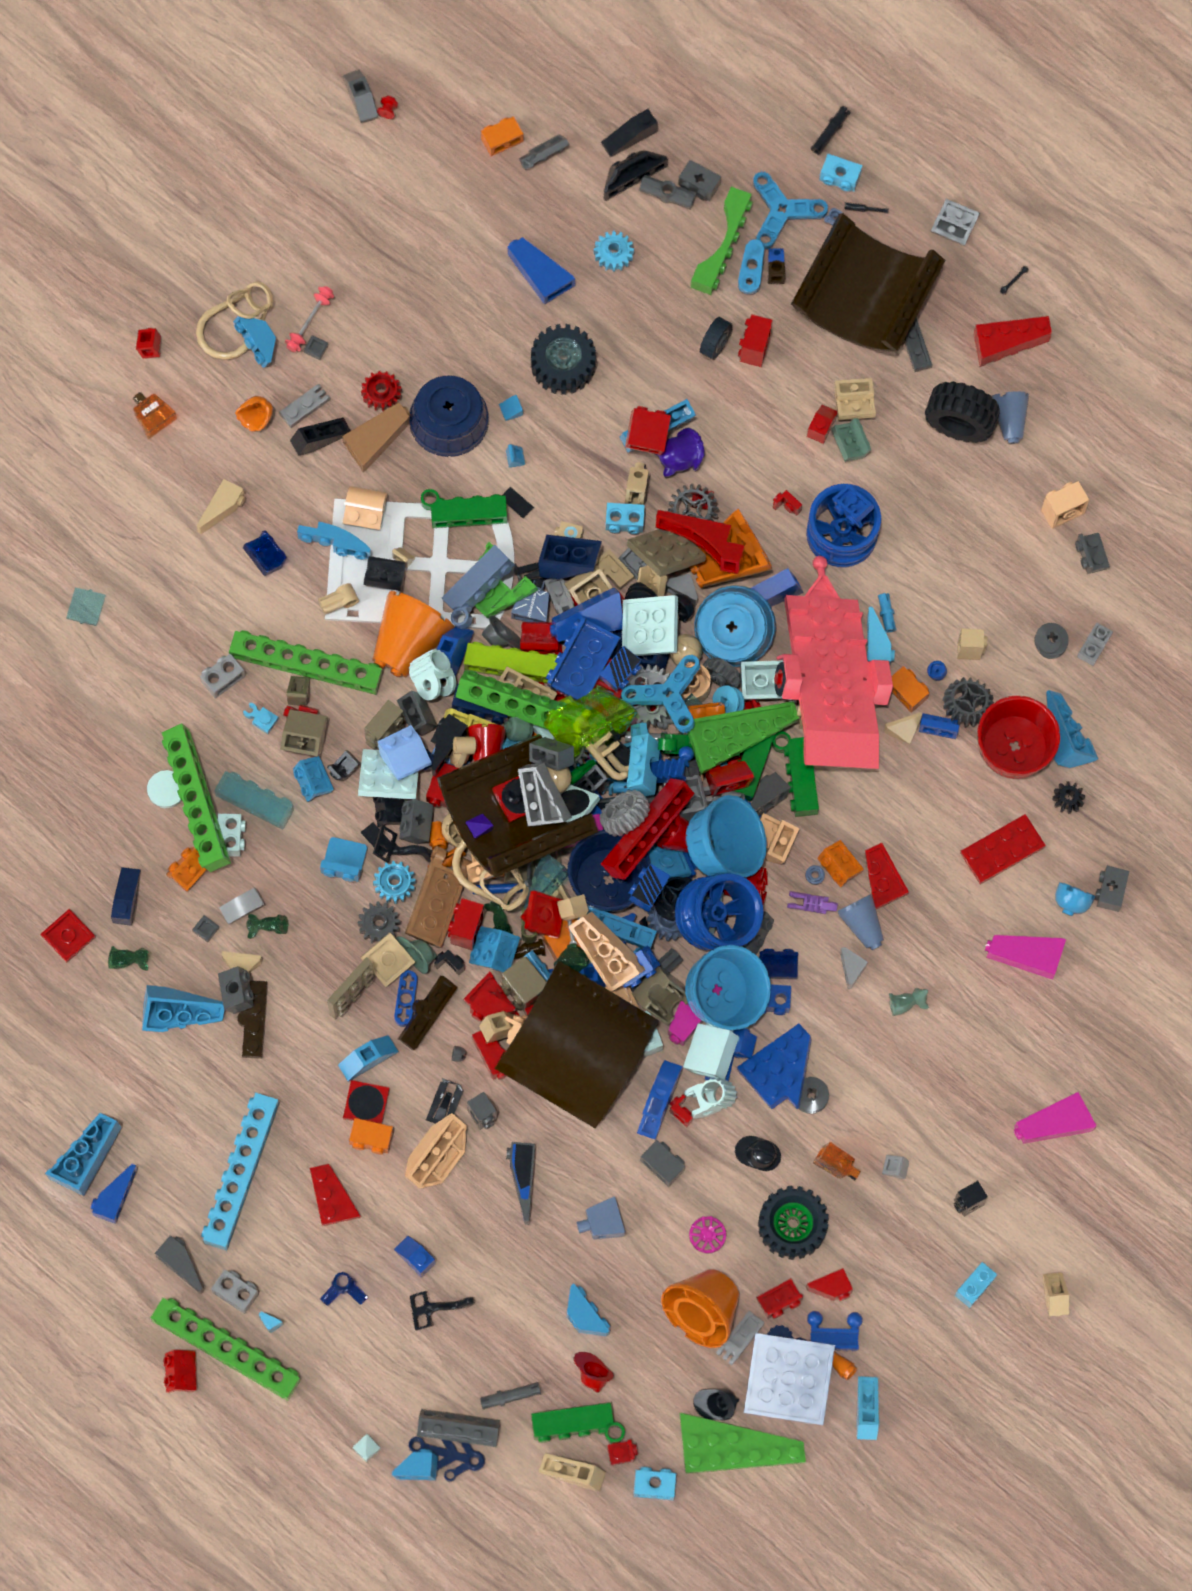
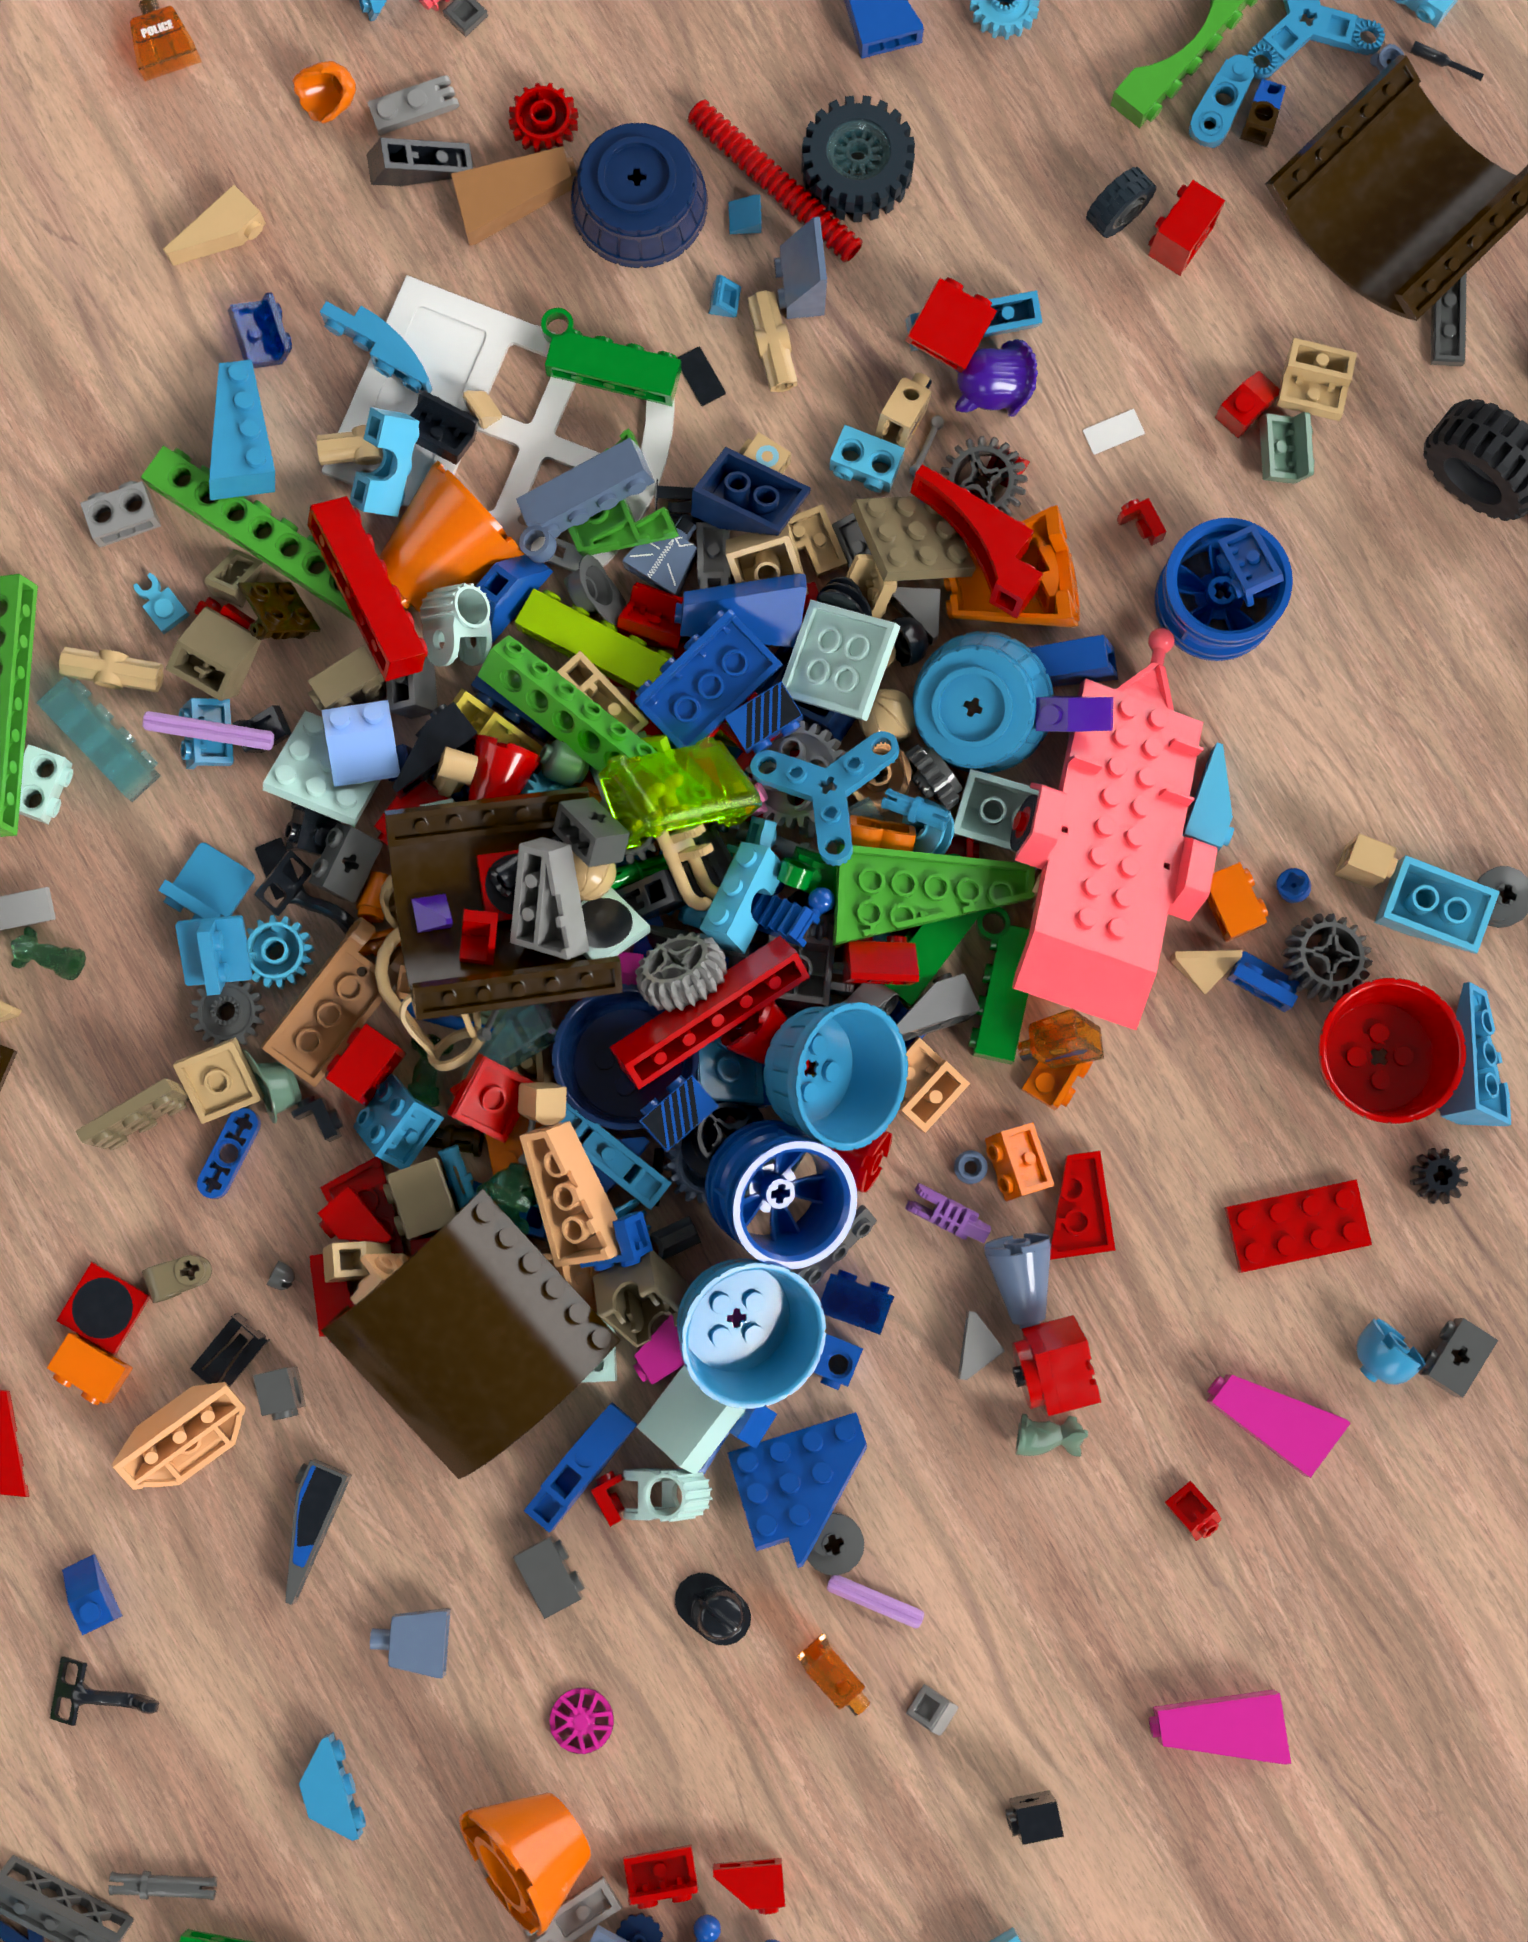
camera: 20 degrees right, 10 degrees up
dark azure slope [338,1035,398,1082] -> none
light nougat brick [343,486,387,530] -> none
dark brown hinge [398,975,458,1051] -> none
red piece [573,1352,614,1393] -> none
black wheel [758,1186,829,1260] -> none
dark azure pin [878,593,897,633] -> none
none -> tan piece [59,647,164,693]
none -> dark tan piece [142,1255,212,1303]
none -> lavender axle [143,711,274,750]
none -> dark azure bracket [175,915,253,996]
none -> dark azure wedge [209,359,275,500]
none -> dark brown hinge [237,582,321,640]
none -> red brick [307,496,428,682]
none -> medium azure arch [350,407,420,517]
none -> red panel [459,909,498,965]
none -> red piece [688,99,863,262]
none -> tan piece [748,290,797,393]
none -> sand blue slope [774,217,827,319]
none -> lavender axle [827,1575,924,1629]
none -> dark azure pin [881,788,951,832]
none -> light grey hinge [909,415,944,477]
none -> red piece [1012,1315,1101,1416]
none -> clear orange torso [1017,1008,1104,1068]
none -> orange bracket [1021,1032,1093,1110]
none -> dark purple slope [1036,696,1113,732]
none -> white sticker [1083,409,1145,455]
none -> red bracket [1165,1480,1222,1541]
none -> medium azure slope [1374,855,1500,954]

